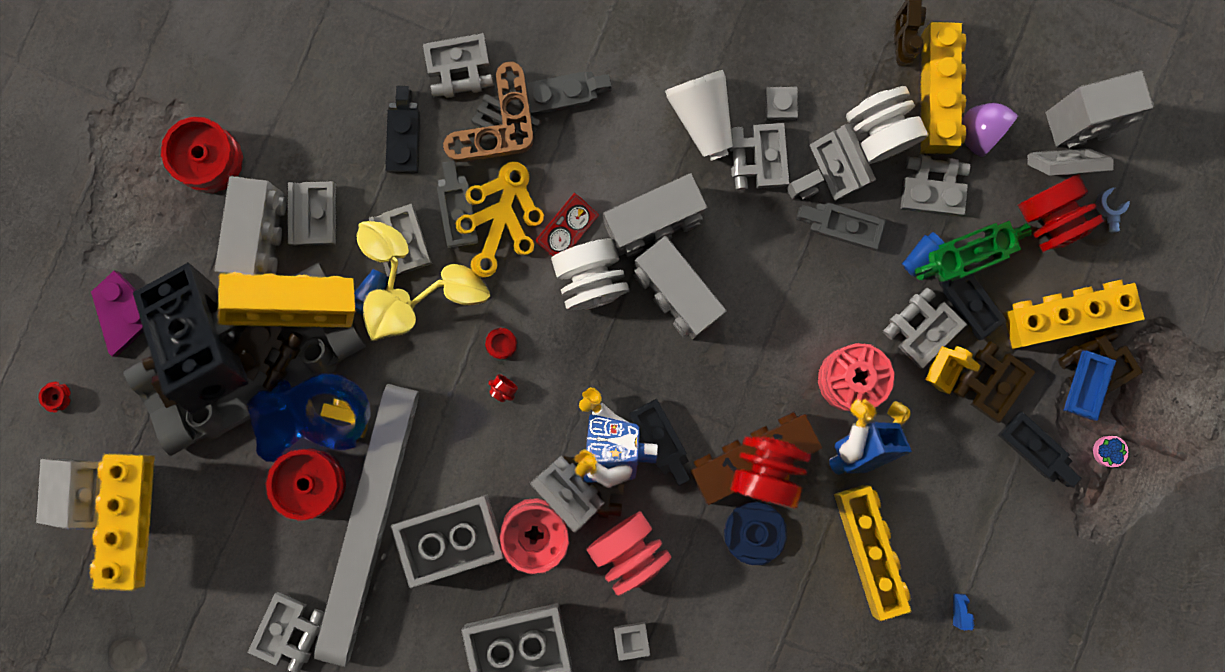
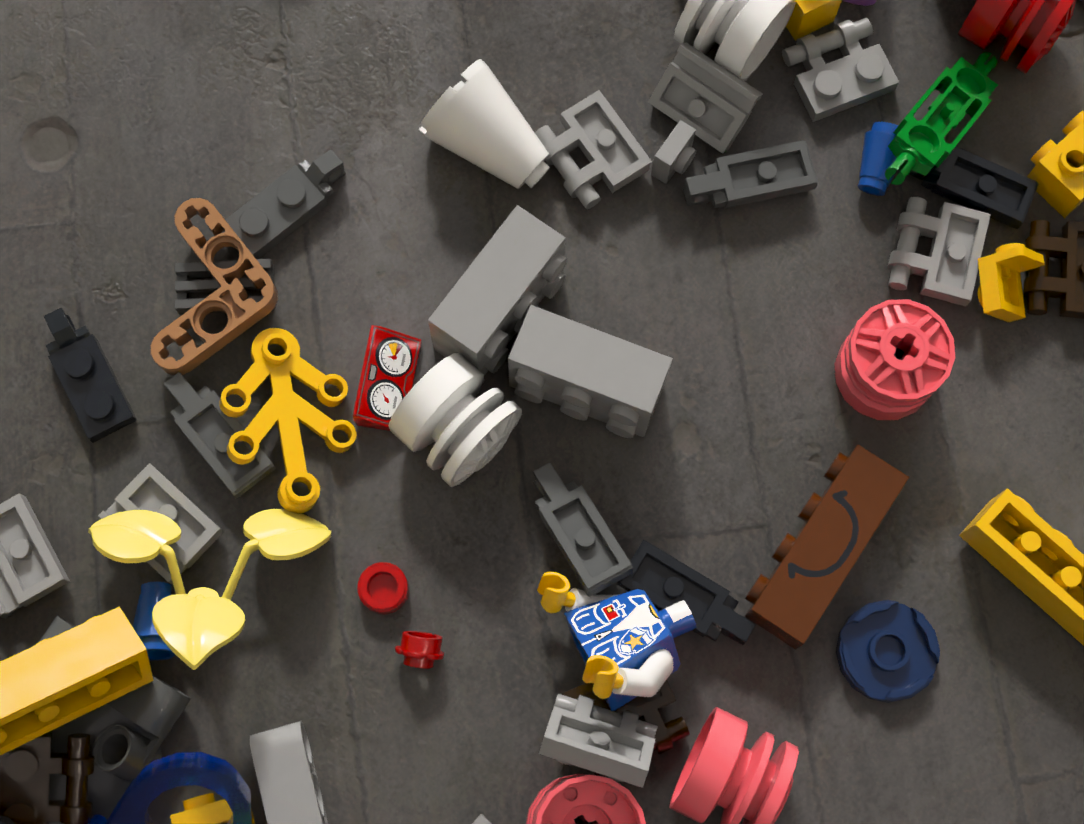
camera: 30 degrees left, 10 degrees down
light grey plate [423,33,493,98] -> none
red wheel [730,436,812,509] -> none
light grey plate [765,87,798,120] -> none
torso [829,399,912,475] -> none
none -> dark grey hinge [533,463,633,597]

